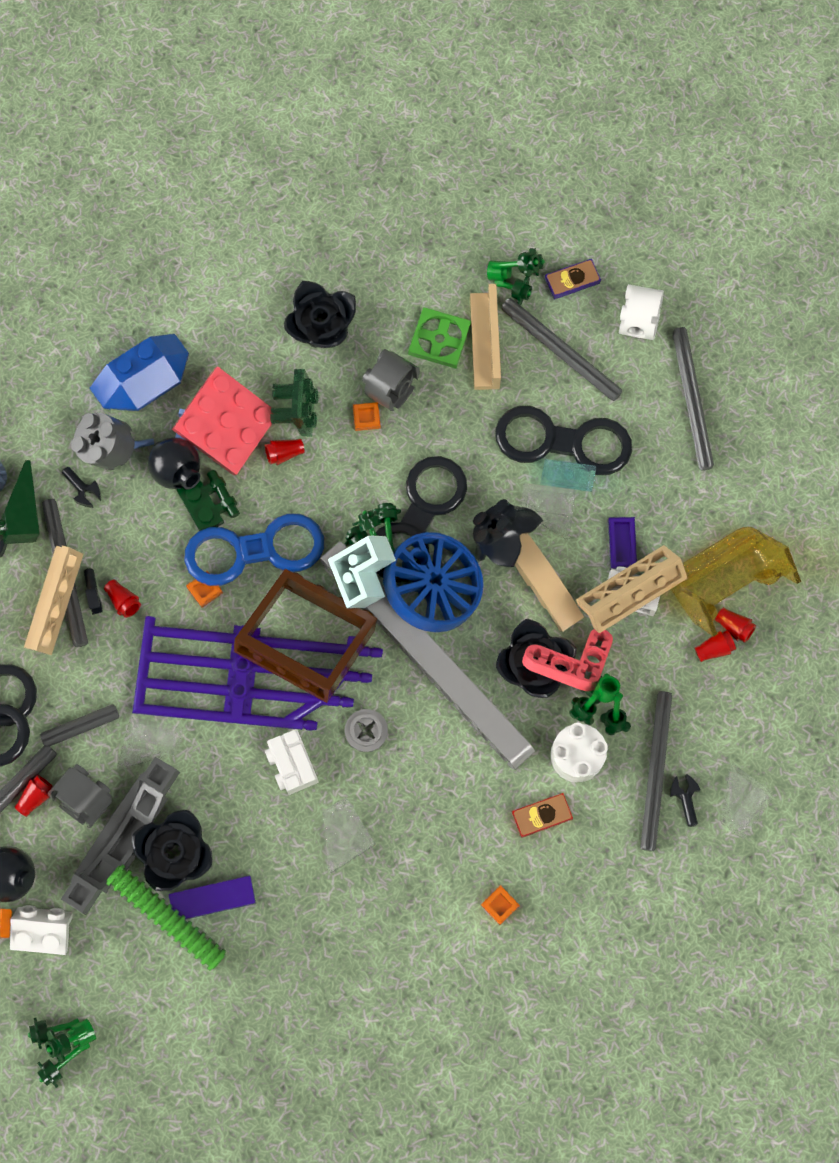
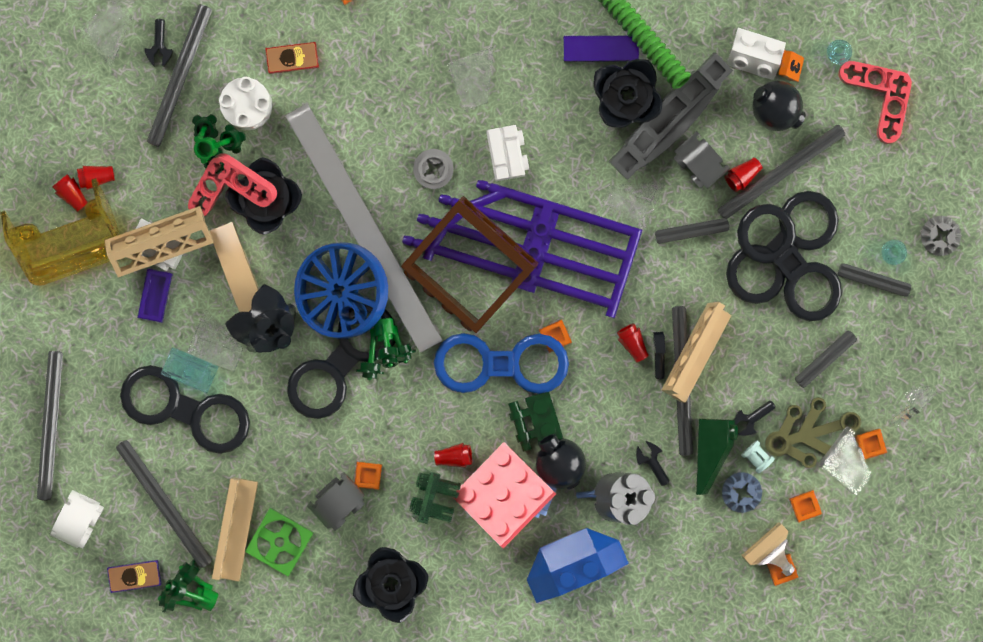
camera: 170 degrees left, 15 degrees up
light aqua brick [328,536,396,608] -> none

